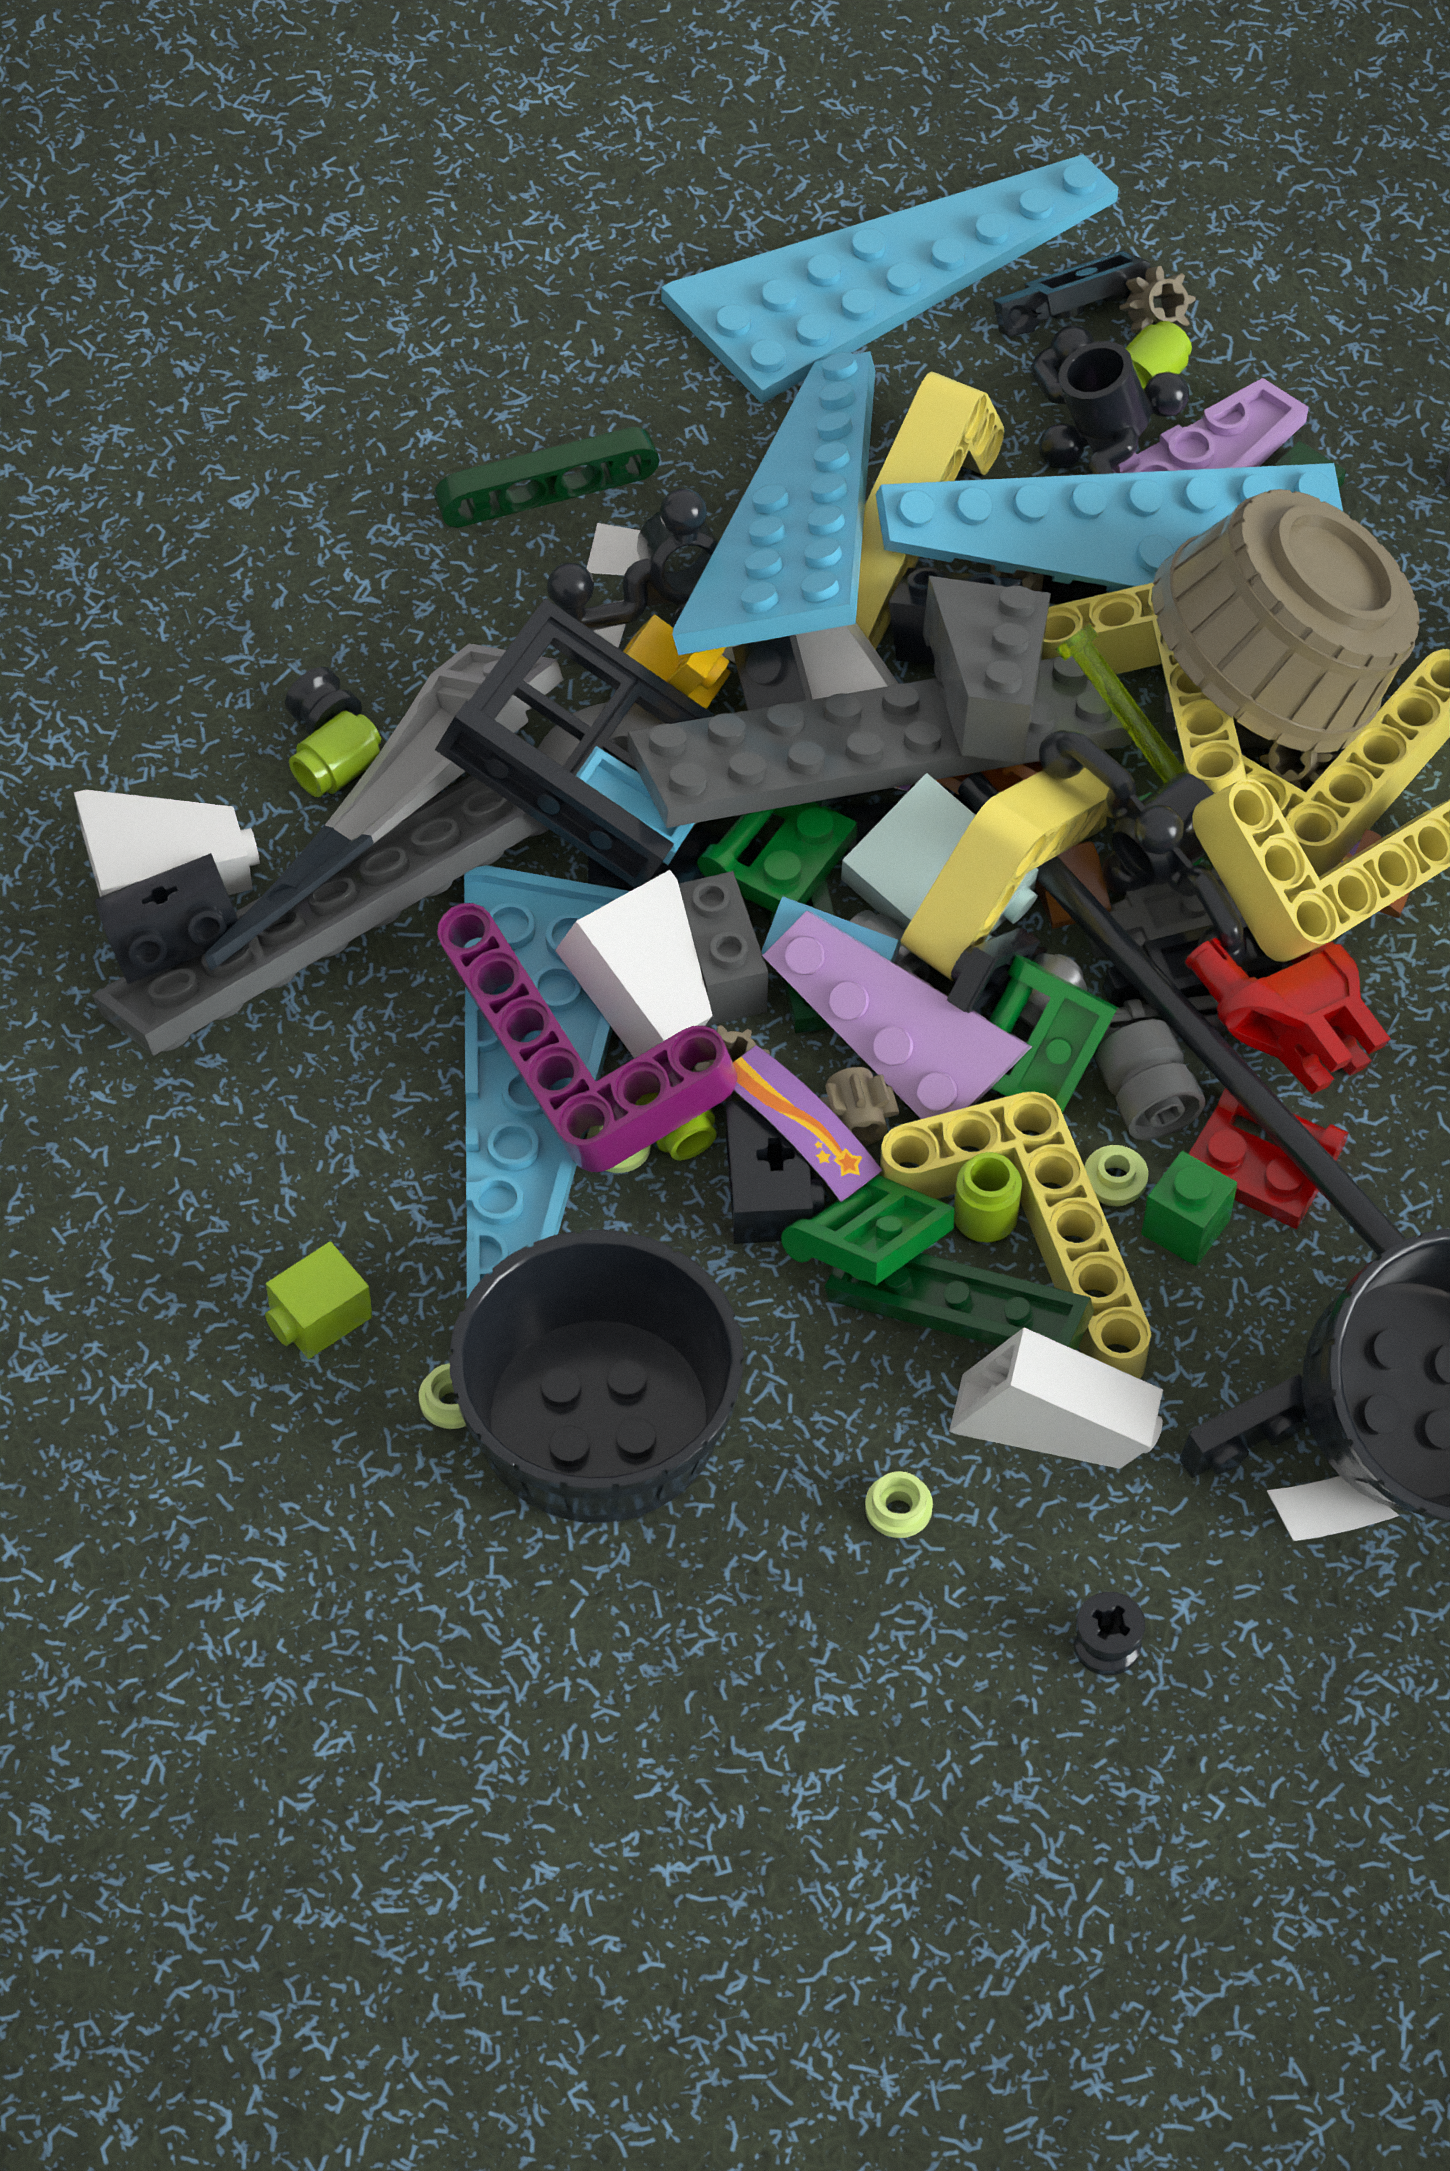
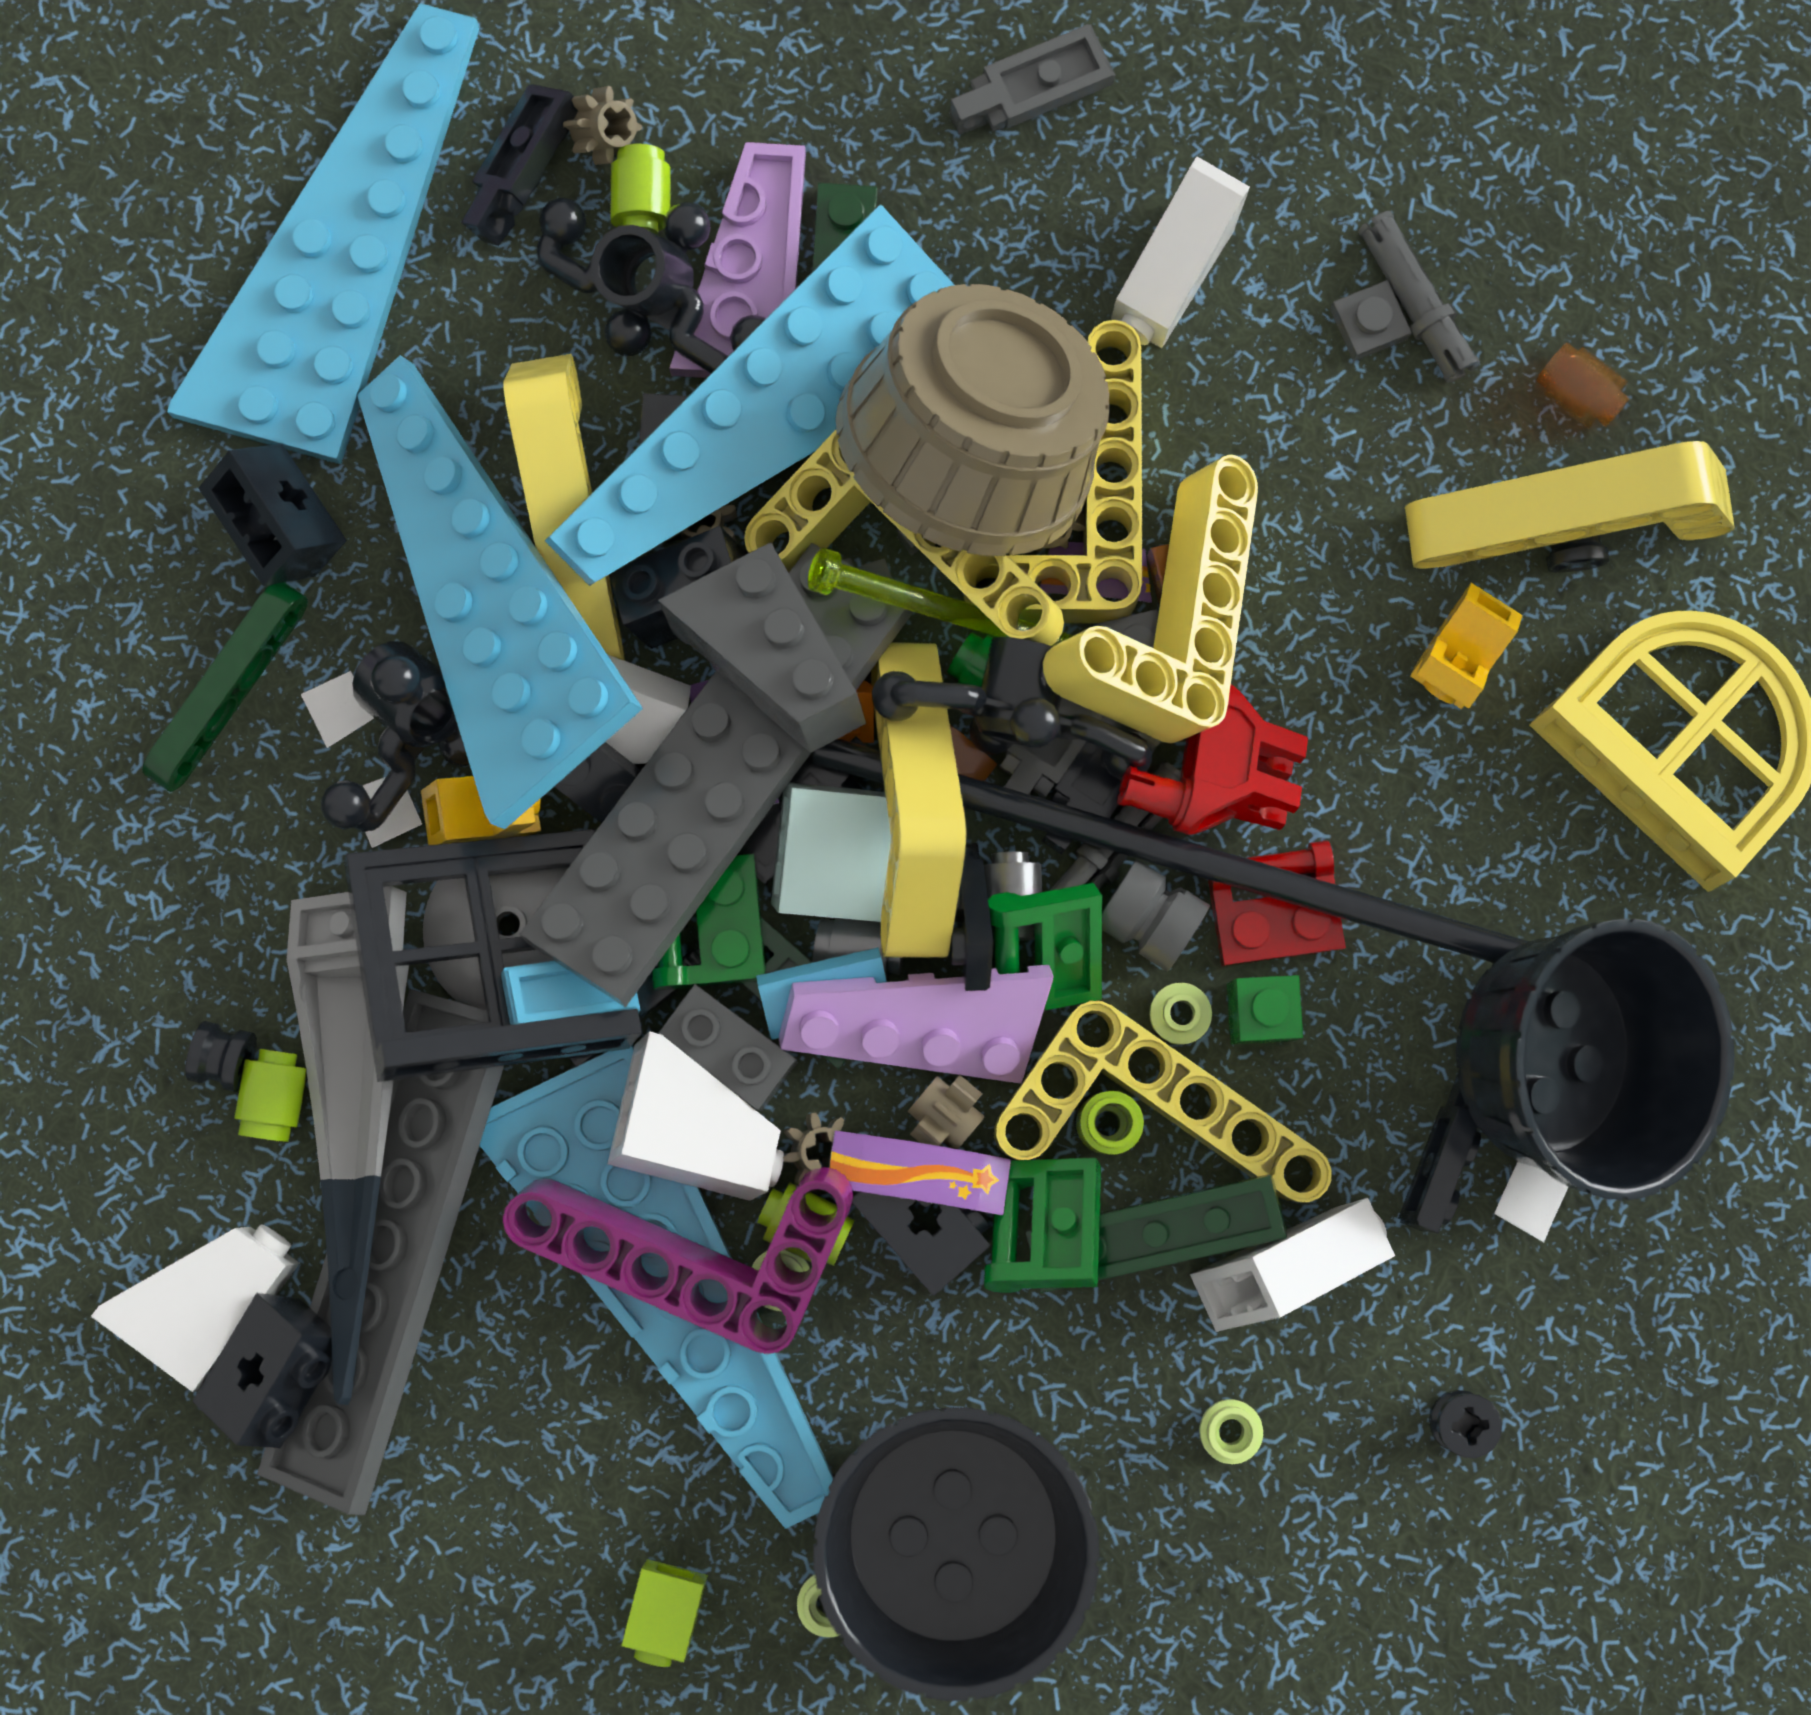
camera: 40 degrees left, 25 degrees up
none -> black brick [199,444,347,586]

